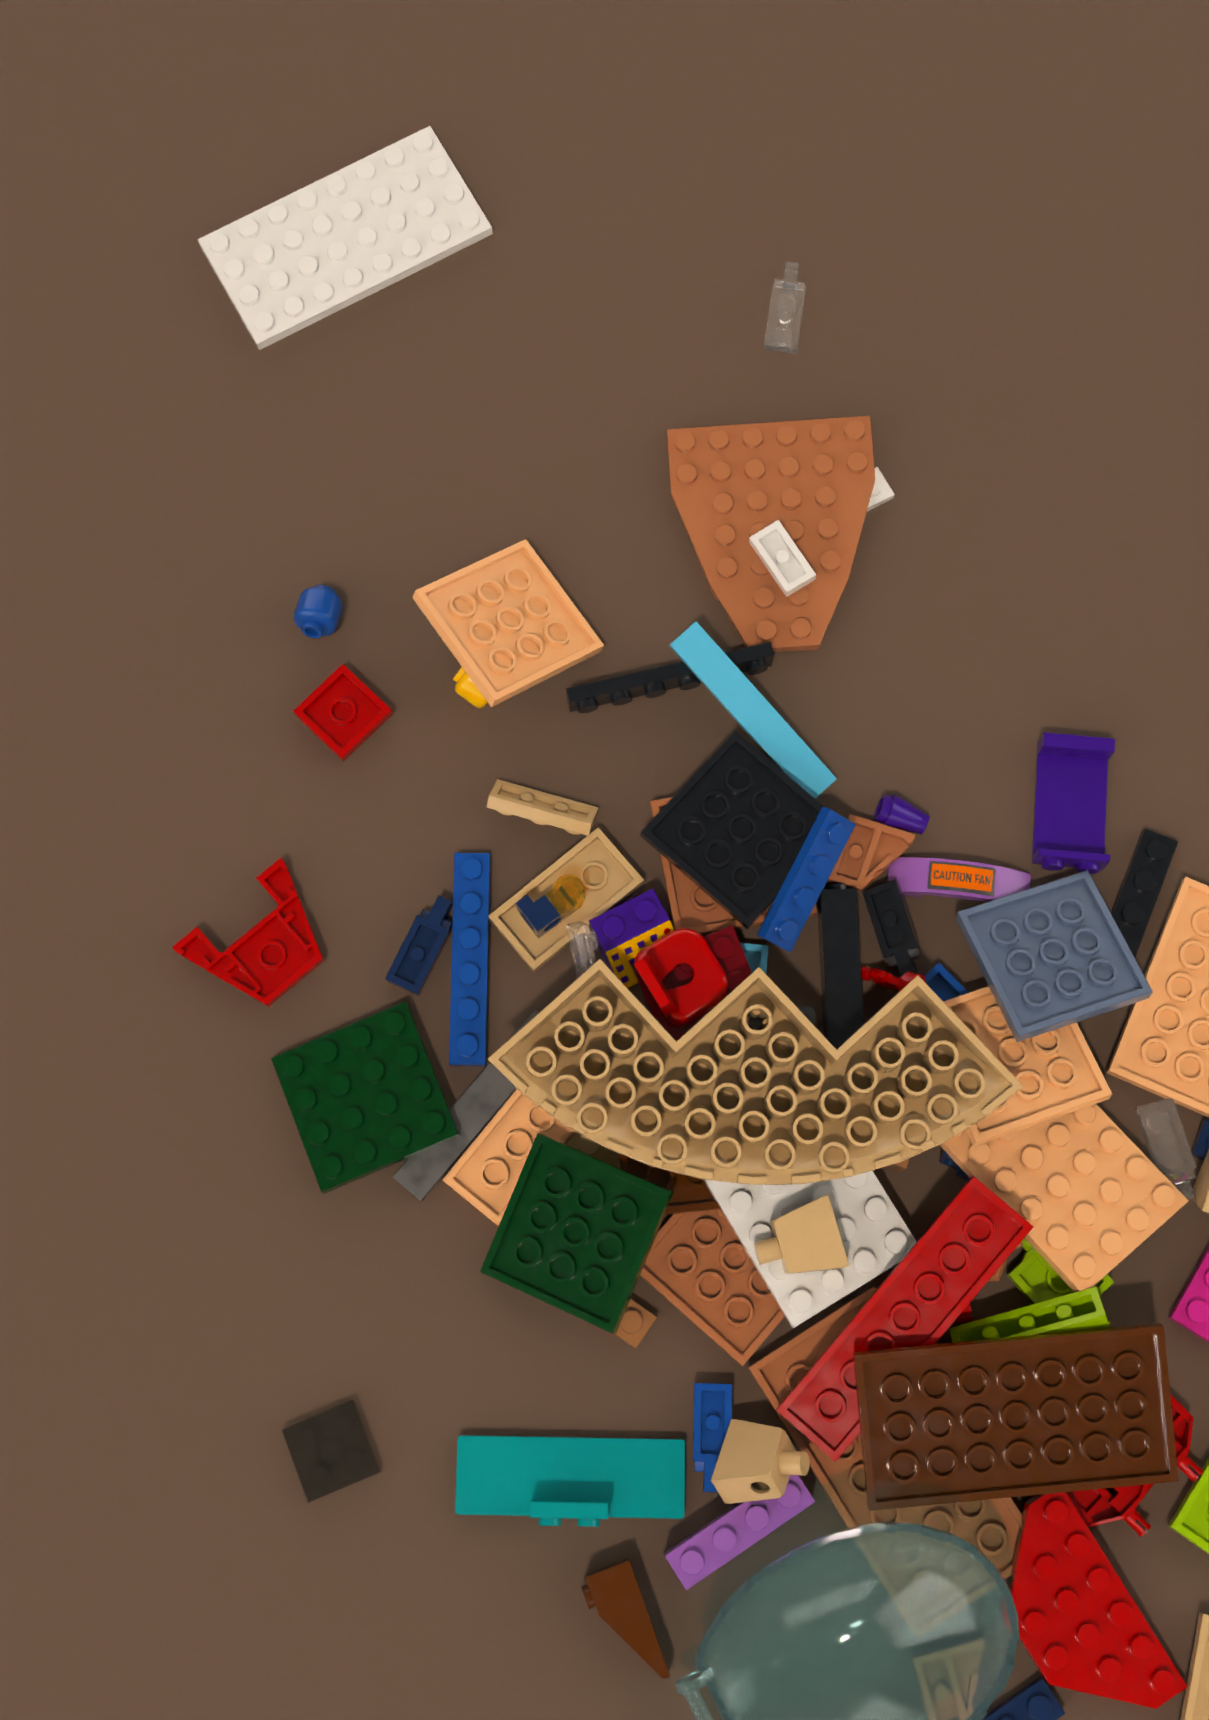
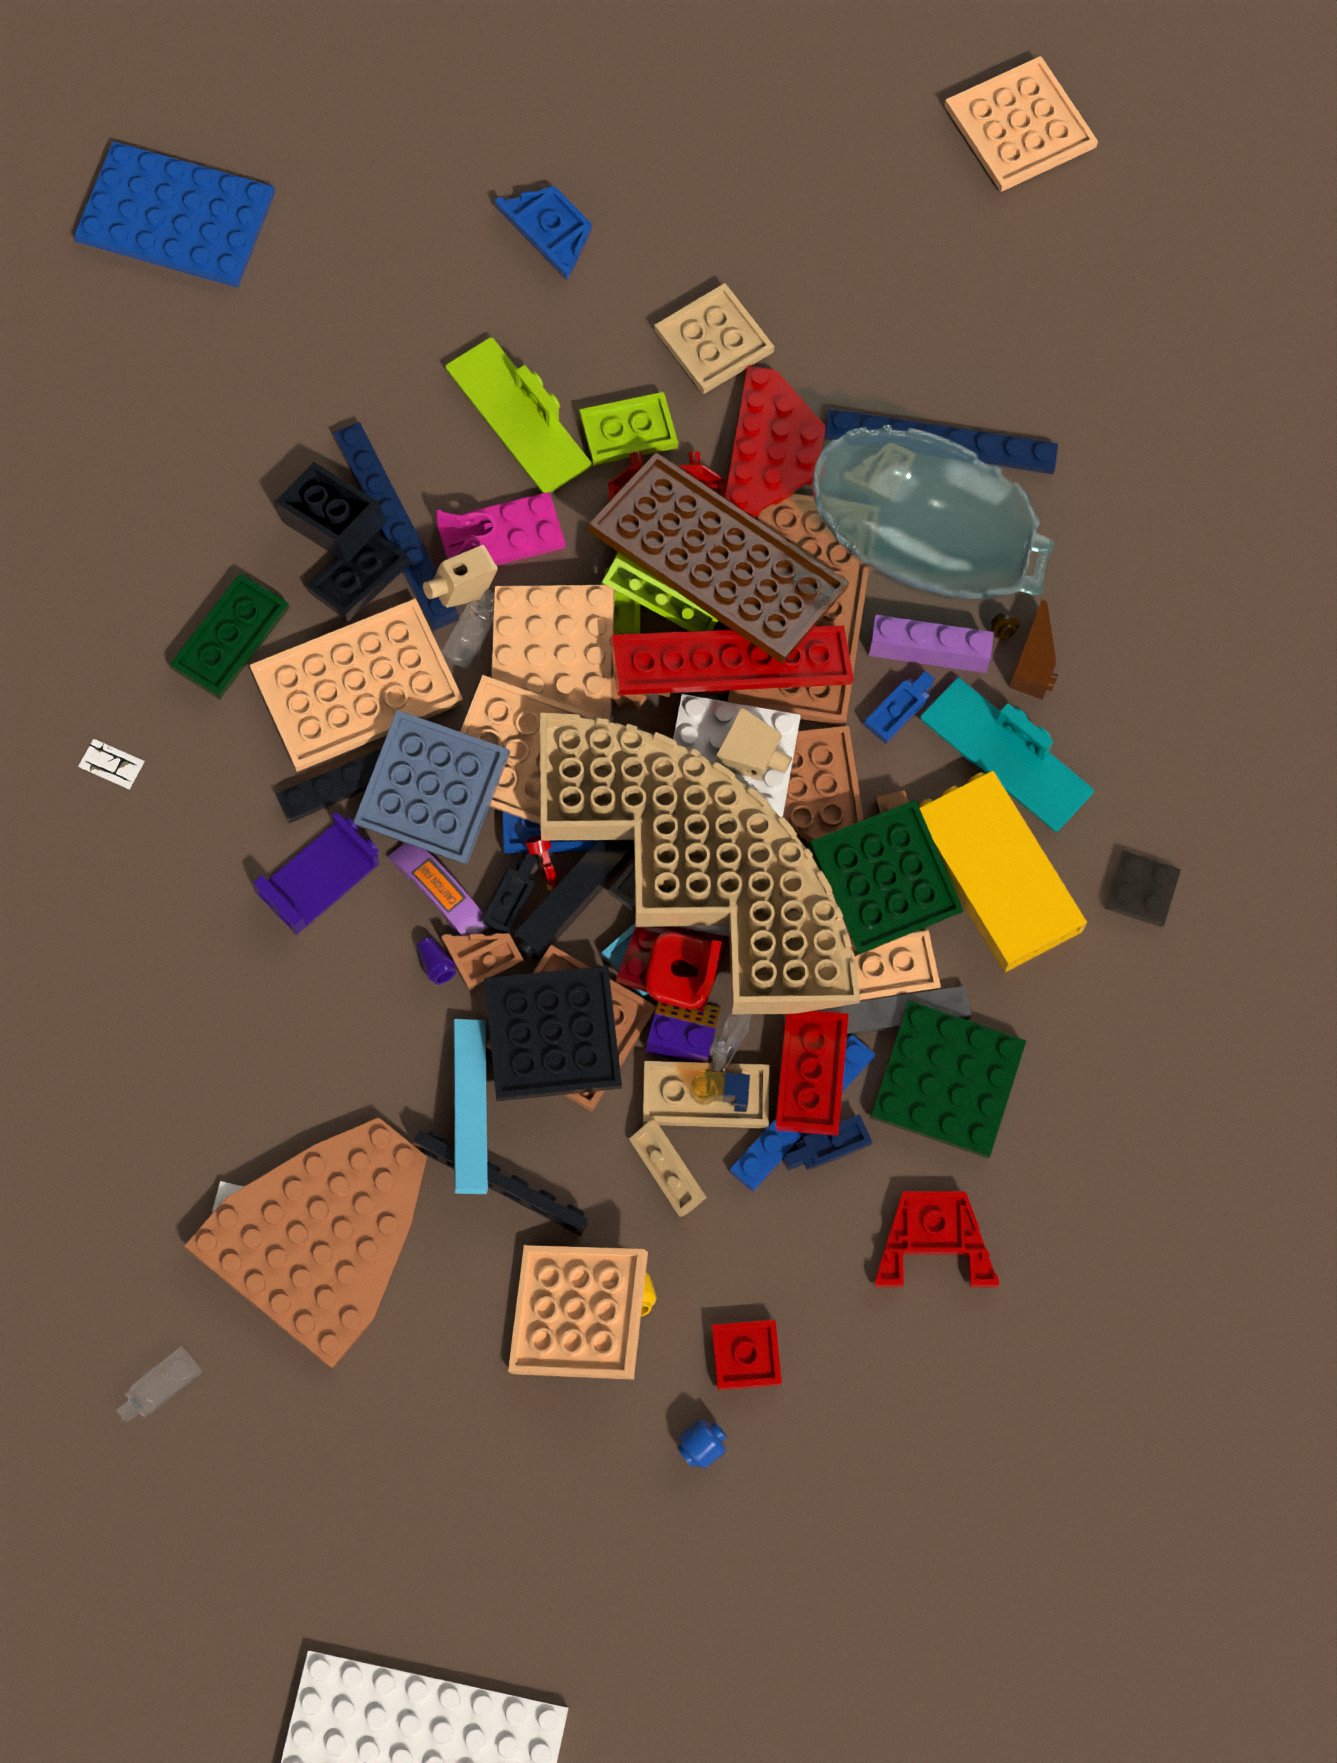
camera: 145 degrees left, 5 degrees down
tan torso [711,1419,810,1504] -> none
white plate [749,520,816,597] -> none
blue plate [757,807,856,953] -> none
none -> red plate [776,1011,849,1136]
none -> yellow brick [918,771,1087,973]
none -> dark brown plate [991,611,1020,638]

